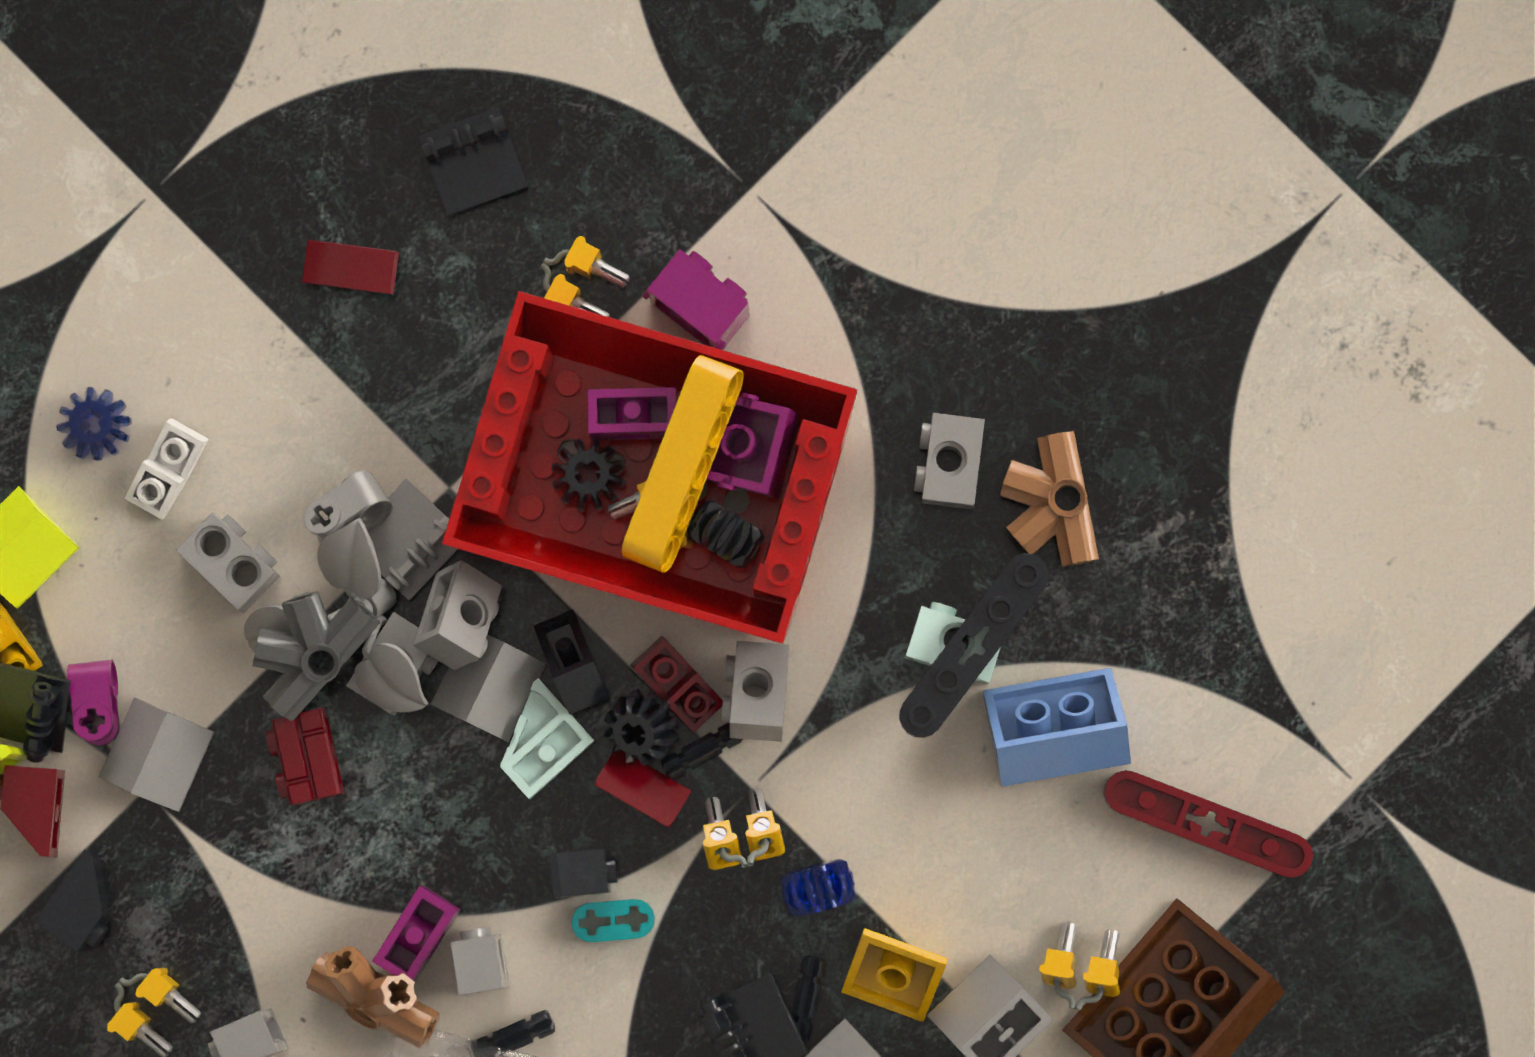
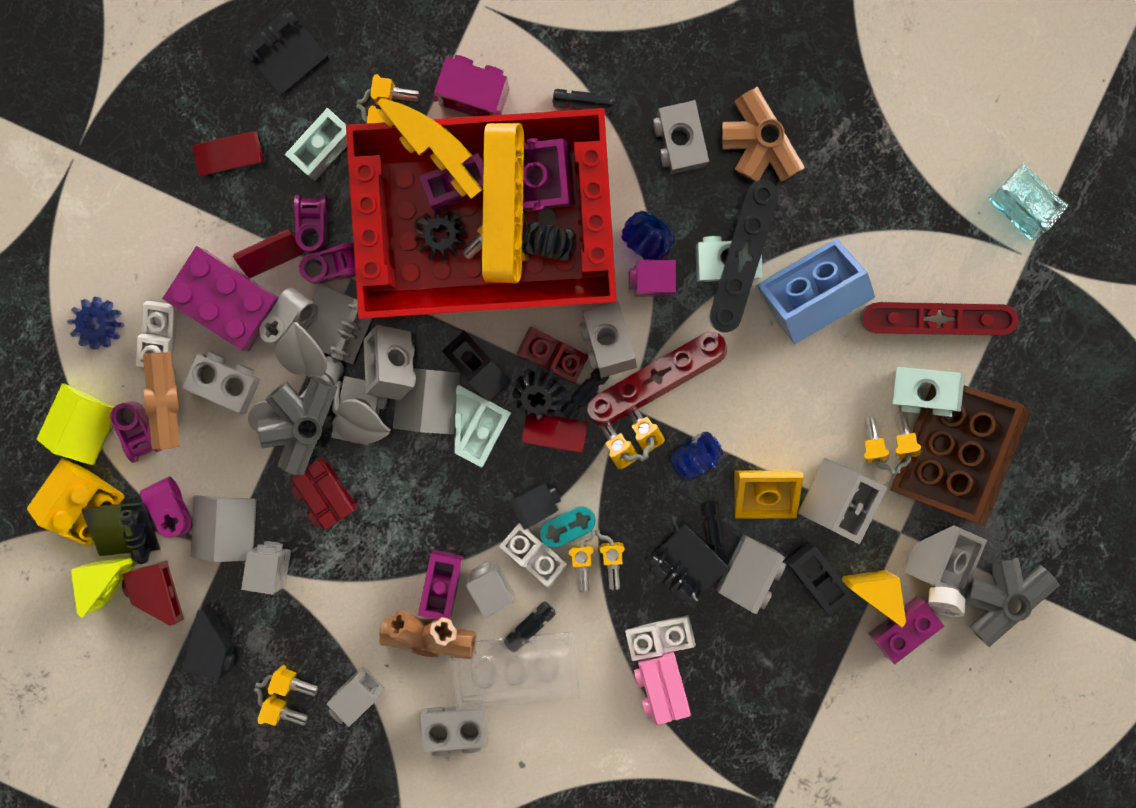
camera: 25 degrees left, 5 degrees up
none -> magenta piece [110,401,163,463]
none -> medium nougat piece [143,352,180,450]
none -> magenta brick [162,246,279,351]
none -> dark red slope [233,229,304,278]
none -> light grey brick [241,541,291,595]
none -> light aqua brick [285,108,347,181]
none -> magenta piece [294,194,330,254]
none -> magenta piece [299,242,356,284]
none -> yellow slope [377,98,483,198]
none -> white slope [499,523,569,588]
none -> black axle [552,89,613,114]
none -> piece [568,530,625,592]
none -> dark red piece [587,332,727,426]
none -> clear blue gear [621,210,675,260]
none -> magenta brick [629,260,676,297]
none -> light aqua brick [893,367,965,417]
none -> clear light blue bracket [989,163,1068,240]

